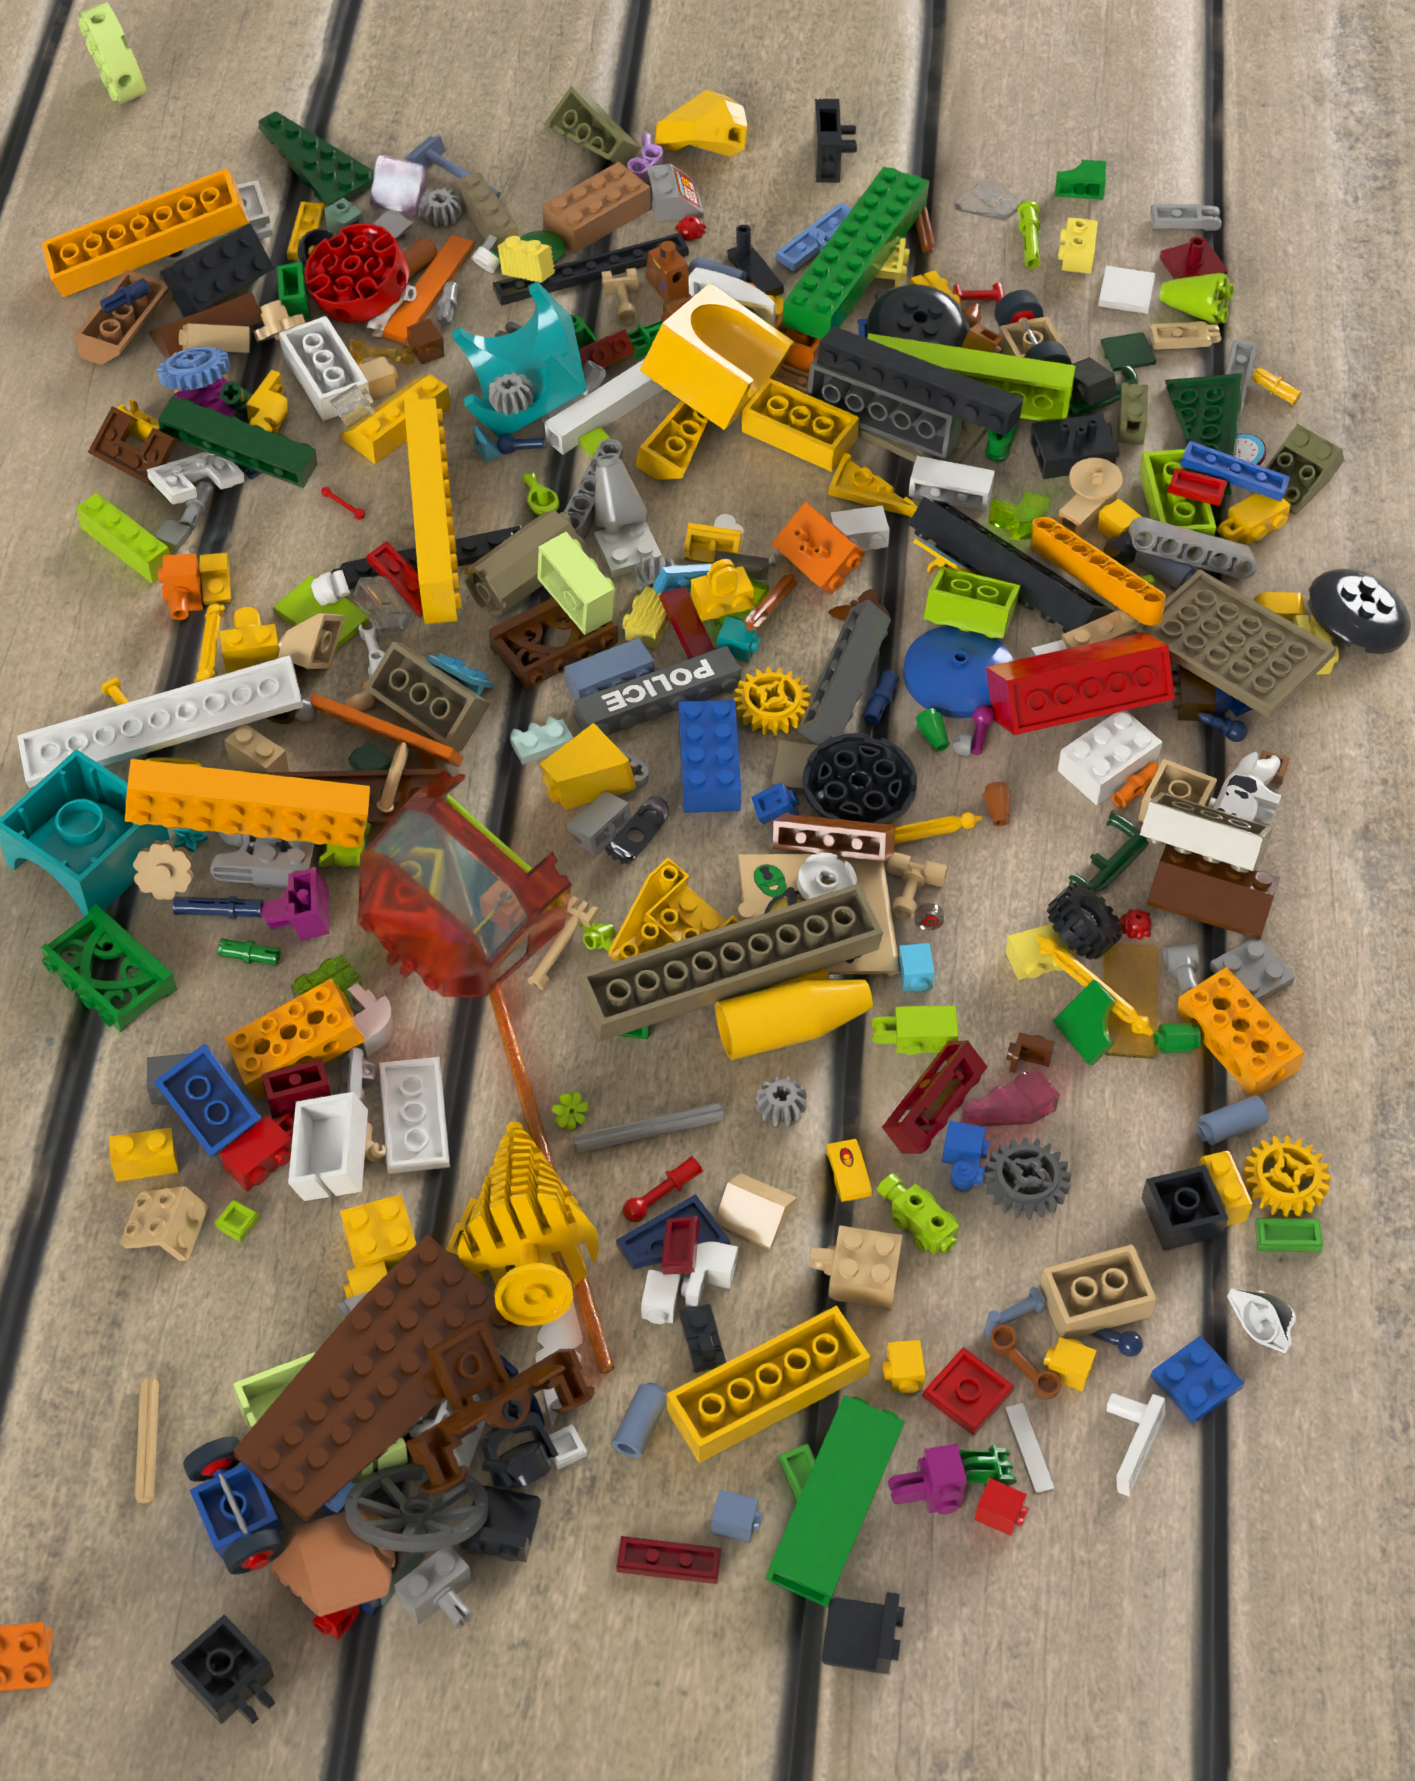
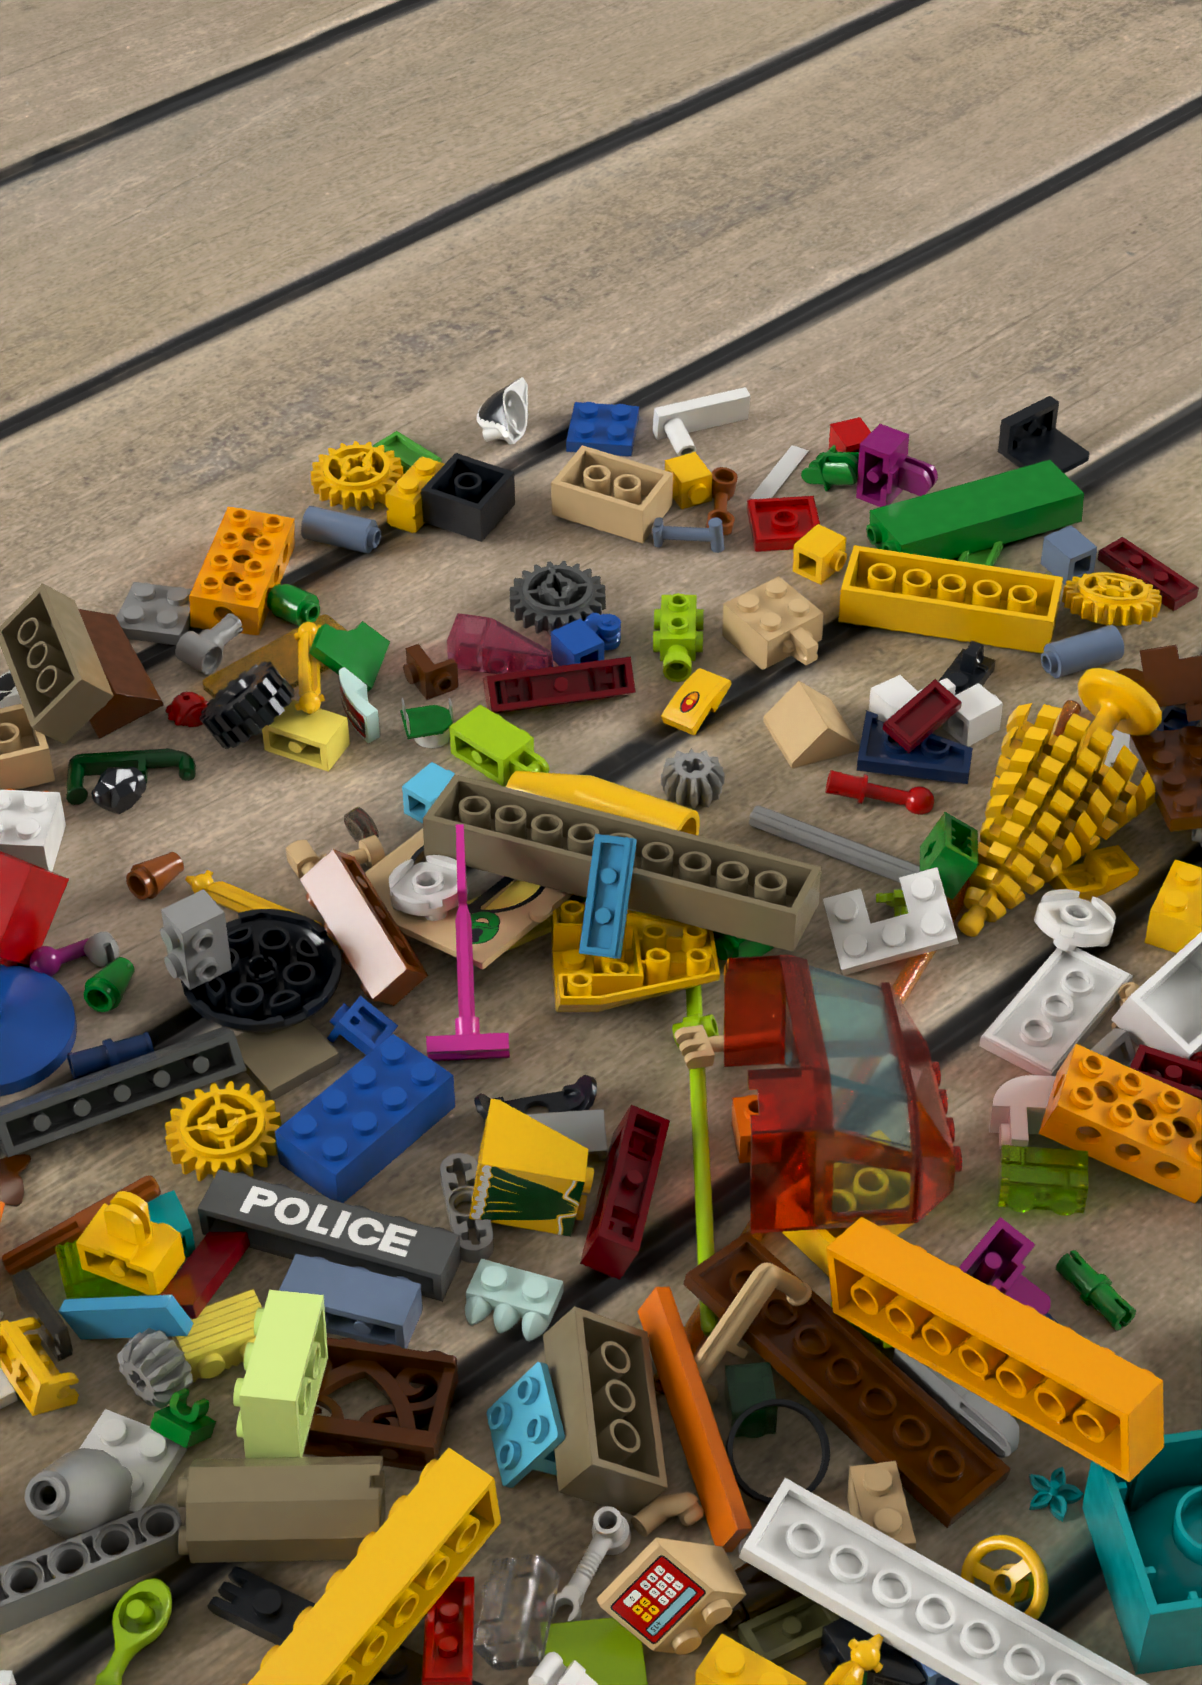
camera: 135 degrees left, 10 degrees down
none -> black rock [91,767,146,814]
none -> green tile [150,1388,216,1449]
none -> light grey brick [160,889,232,990]
none -> light aqua slope [339,667,380,743]
none -> green piece [400,698,454,748]
none -> dark pink piece [426,824,510,1061]
none -> dark azure tile [579,834,637,959]
none -> dark red brick [580,1104,670,1280]
none -> black tyre [726,1399,830,1504]
none -> white plate [823,867,959,975]
none -> green brick [920,812,979,900]
none -> white plate [1034,889,1116,951]
none -> yellow gear [1062,572,1162,626]

